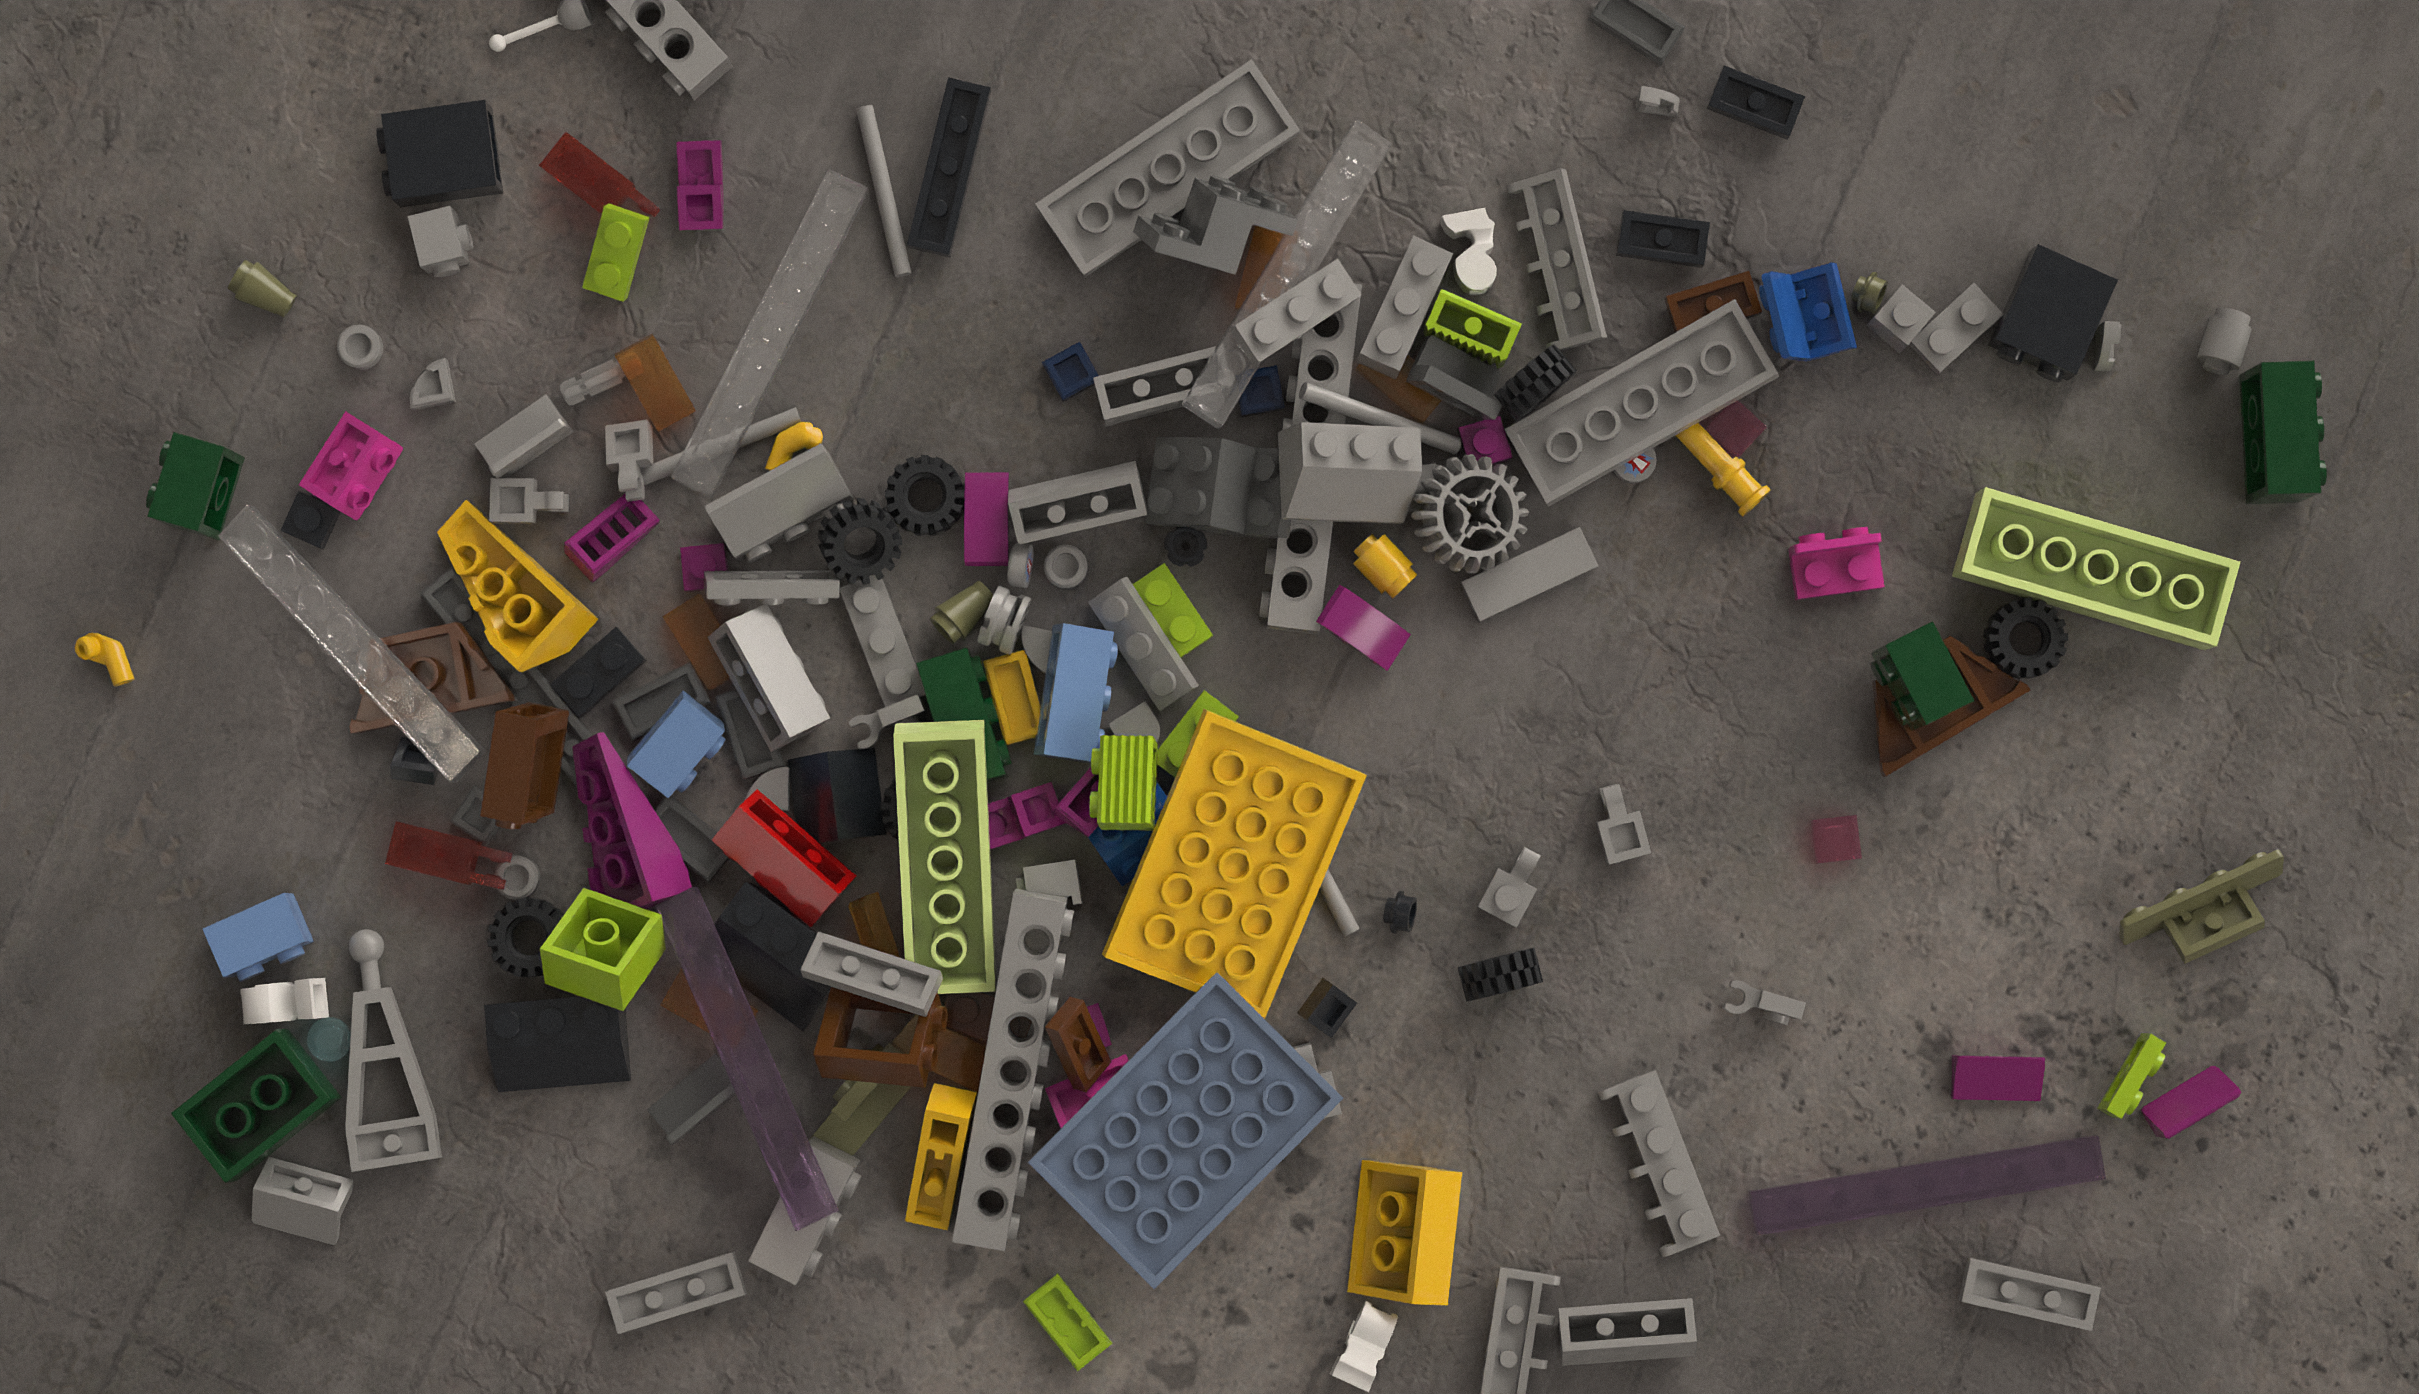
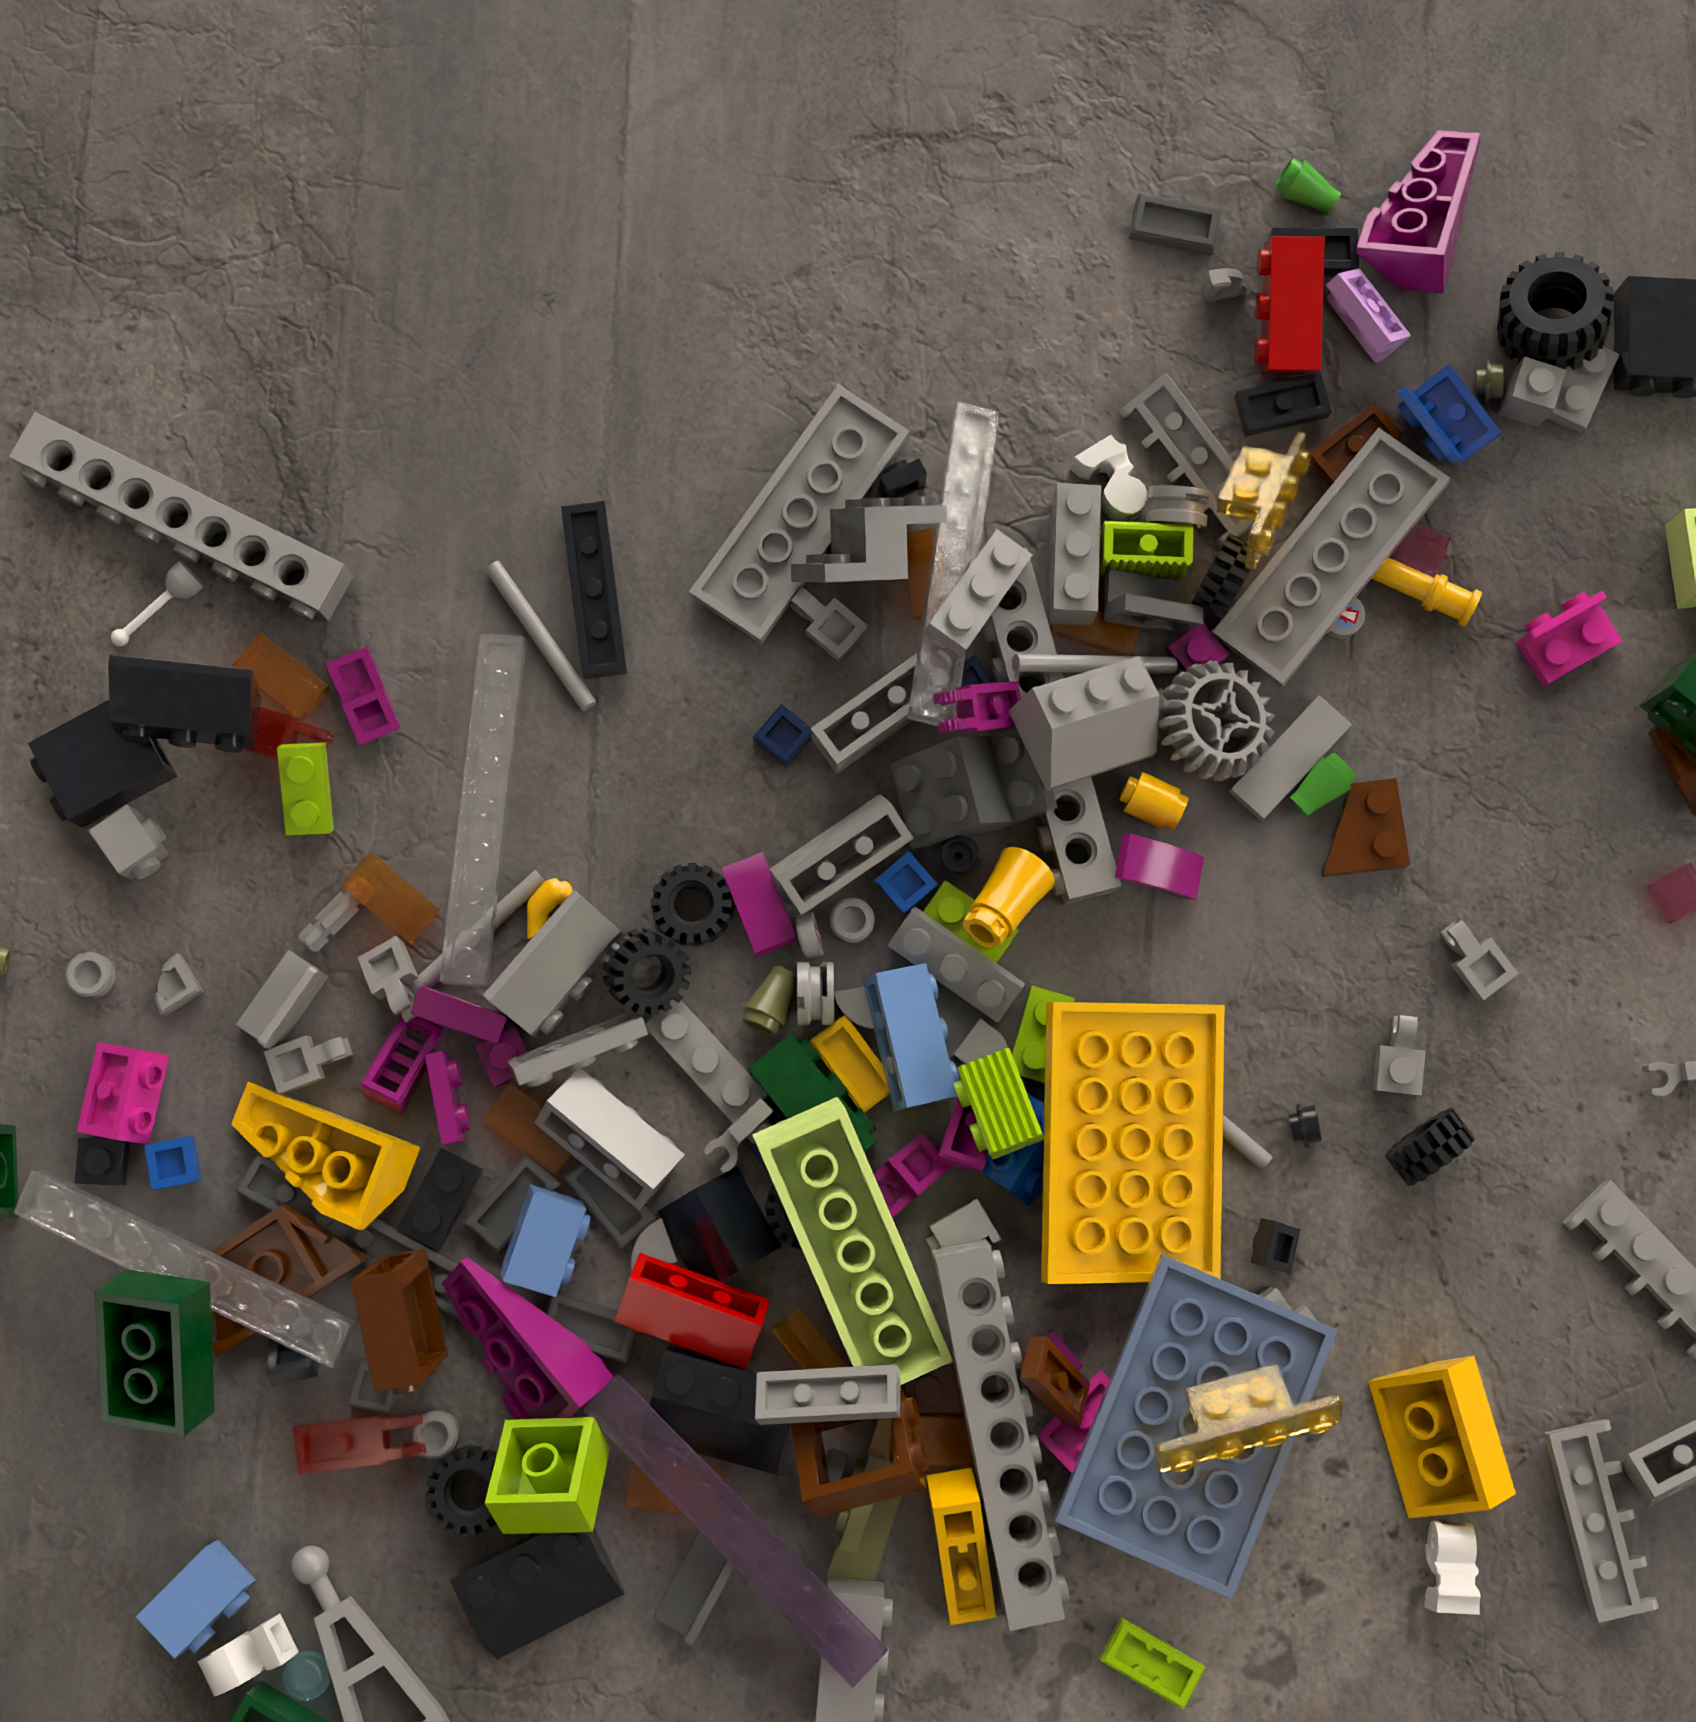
camera: 25 degrees left, 5 degrees down
none -> dark green brick [94,1269,215,1437]
none -> black slope [108,655,262,753]
none -> blue plate [144,1136,202,1191]
none -> clear orange tile [232,632,331,722]
none -> magenta slope [410,985,507,1044]
none -> magenta plate [425,1051,471,1146]
none -> light grey plate [790,587,868,662]
none -> blue plate [874,851,938,916]
none -> black plate [879,458,927,498]
none -> magenta hinge [933,681,1021,734]
none -> yellow plant [963,847,1055,948]
none -> light grey wheel [1145,485,1210,529]
none -> clear yellow bracket [1155,1363,1343,1473]
none -> clear yellow bracket [1217,432,1311,570]
none -> red brick [1254,236,1325,375]
none -> bright green cone [1274,157,1341,215]
none -> bright green cone [1289,752,1357,817]
none -> reddish brown wing [1321,778,1410,877]
none -> lavender bracket [1326,268,1411,363]
none -> magenta wedge [1357,130,1481,293]
none -> black tyre [1497,252,1614,370]

